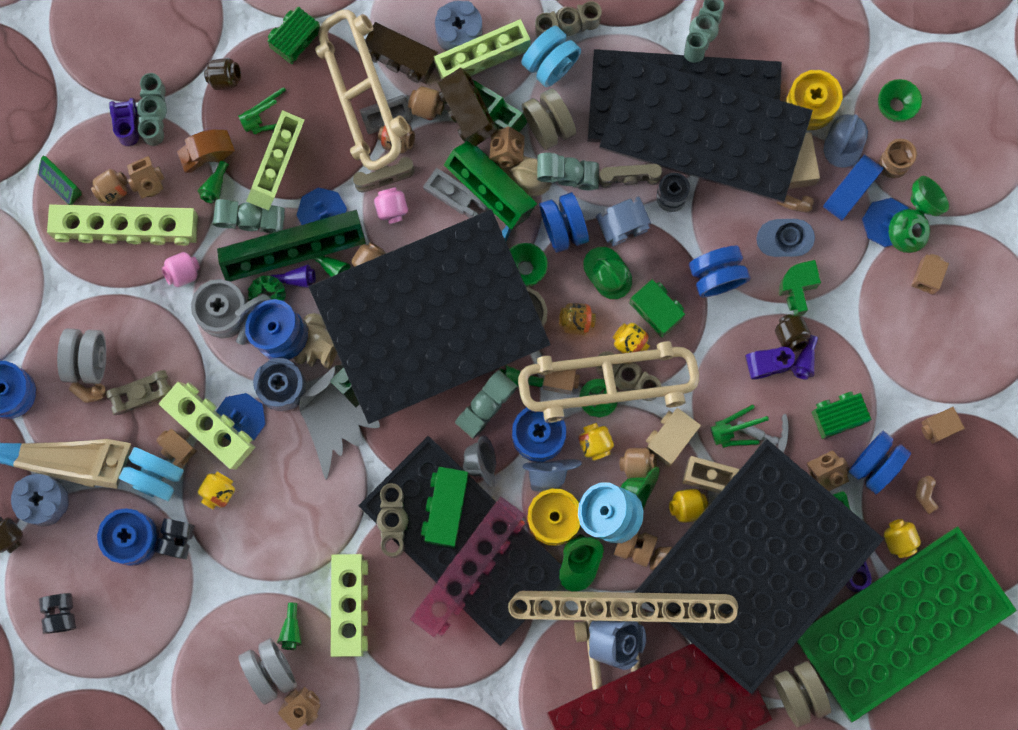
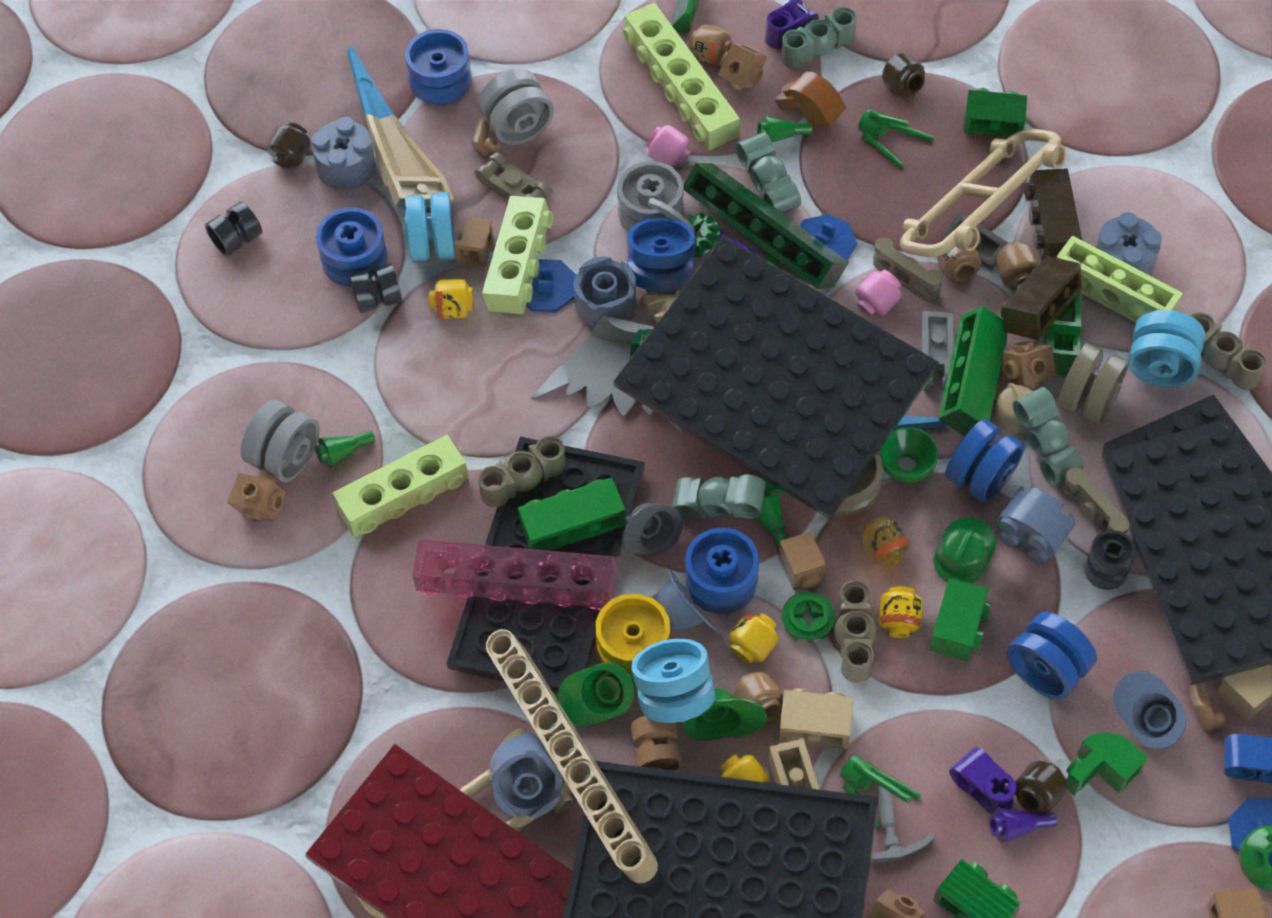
camera: 60 degrees right, 20 degrees down
yellowish green brick [246,110,304,211] -> none
tan bar [518,341,699,423] -> none

